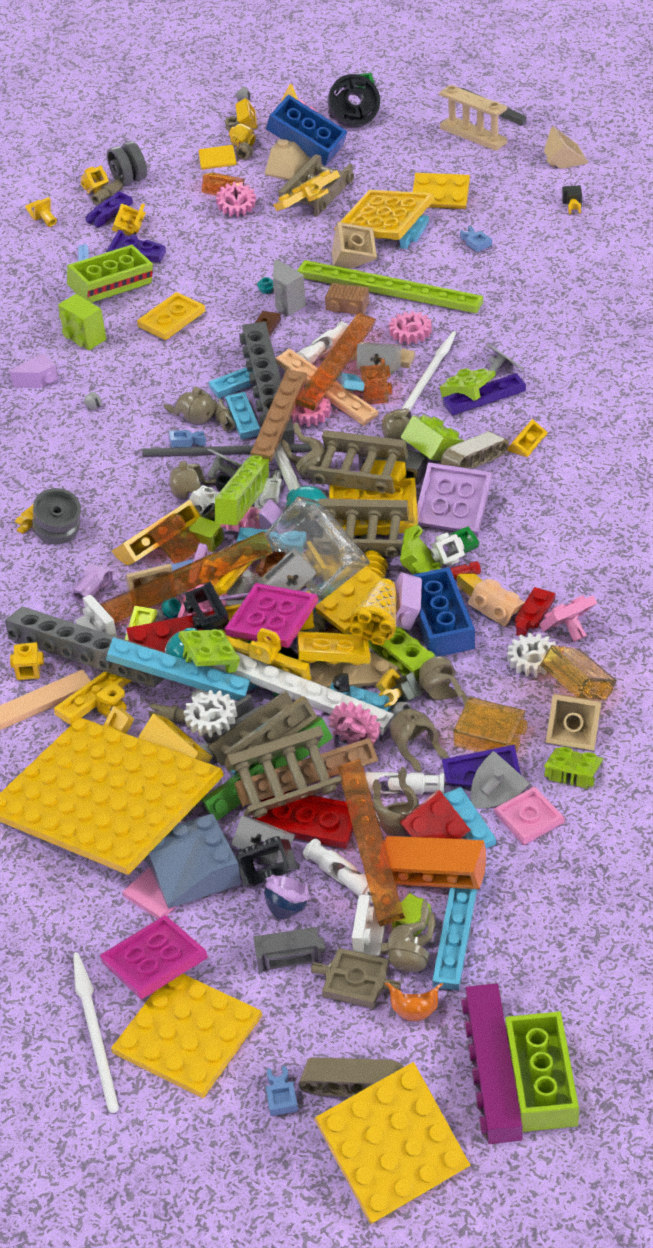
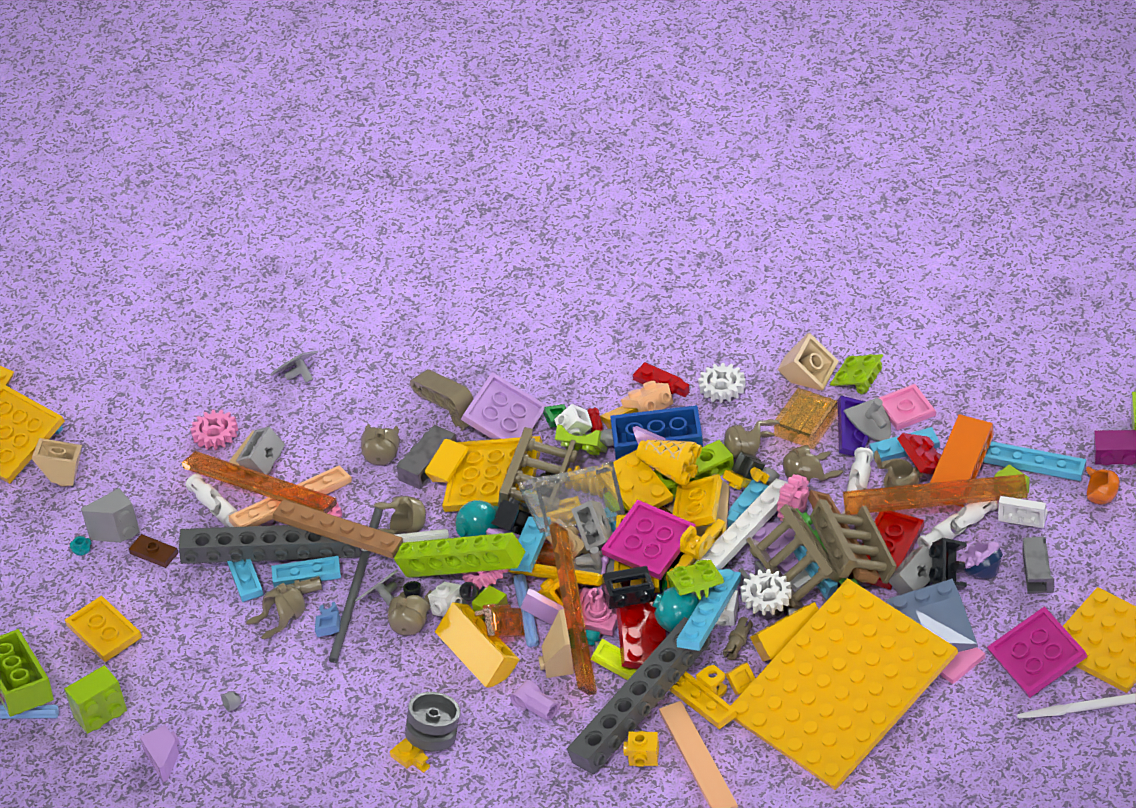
camera: 80 degrees left, 0 degrees up
white bracket [75,594,117,637] -> none
lime plate [297,260,483,313] -> none
dark tan fence [309,430,408,494] -> none
dark tan plate [311,948,402,1009] -> none
medium nougat brick [325,283,369,315] -> none
black hinge [333,673,350,692] -> none
medium azure plate [337,372,365,391] -> none
clear orange bracket [360,358,392,404] -> none
dark tan hair [380,900,435,972] -> none
lime brick [401,415,464,461] -> none
white piece [402,331,456,410] -> none
lime piece [439,368,496,401] -> none
dark purple plate [443,373,526,415] -> none
medium blue plate [460,226,492,252] -> none
yellow slope [507,419,548,457] -> none
bright pink plate [539,595,598,642] -> none
clear yellow brick [540,645,617,700] -> none
pearl dark grey piece [562,185,582,214] -> none

